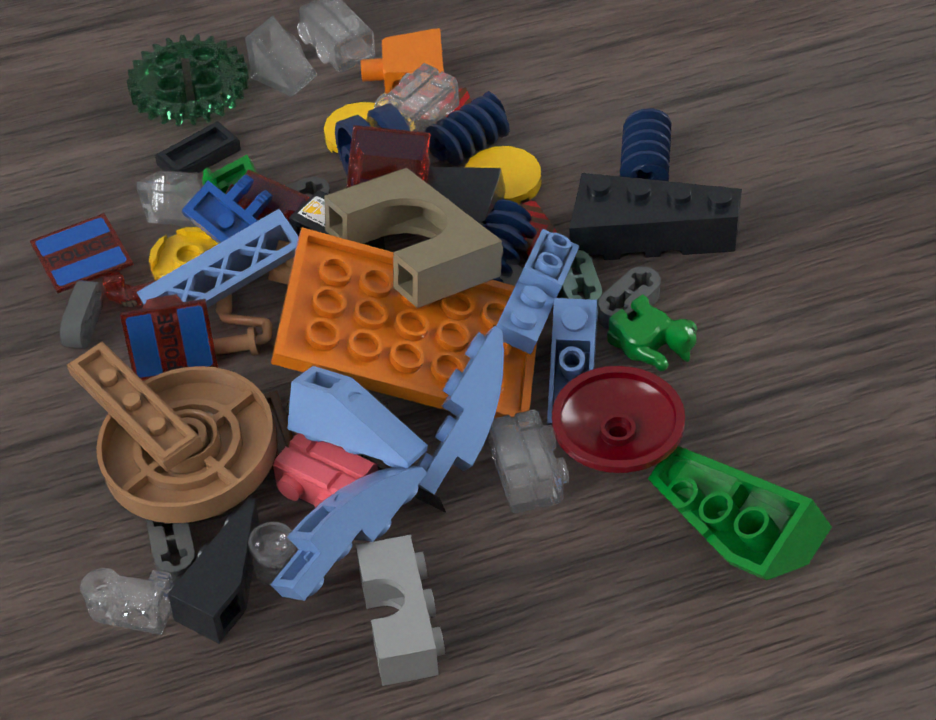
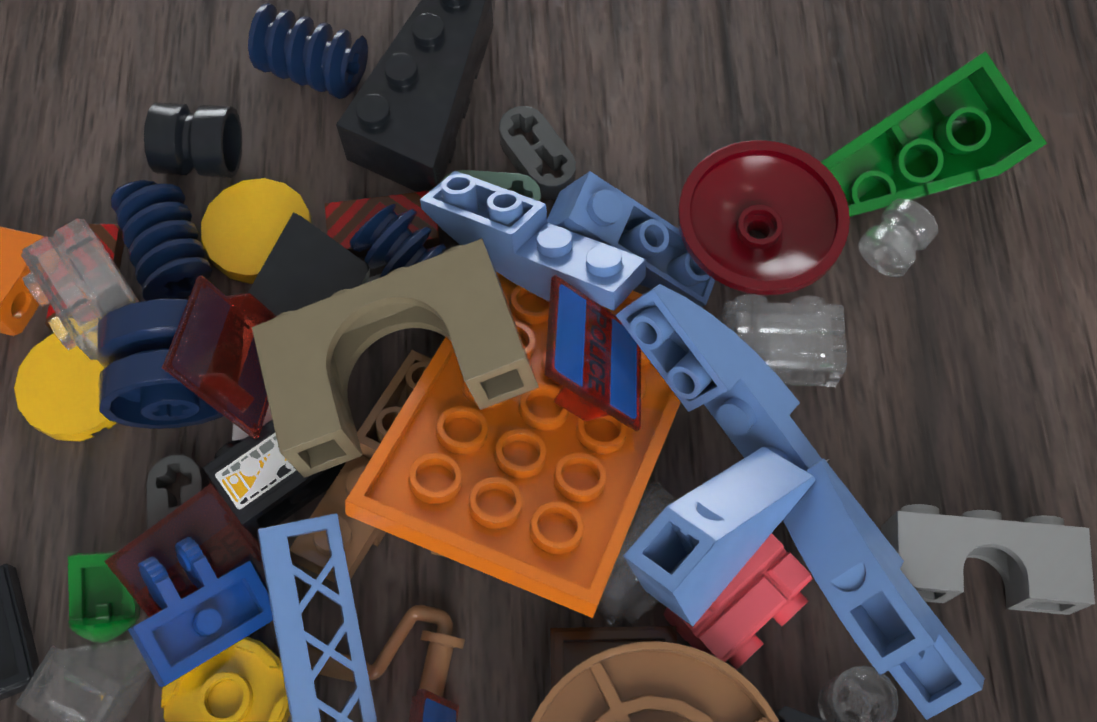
camera: 75 degrees left, 20 degrees up
green animal [607,294,697,372] -> none
none -> black wheel [144,102,242,178]
none -> piece [544,275,641,431]
none -> clear wheel [858,199,938,278]

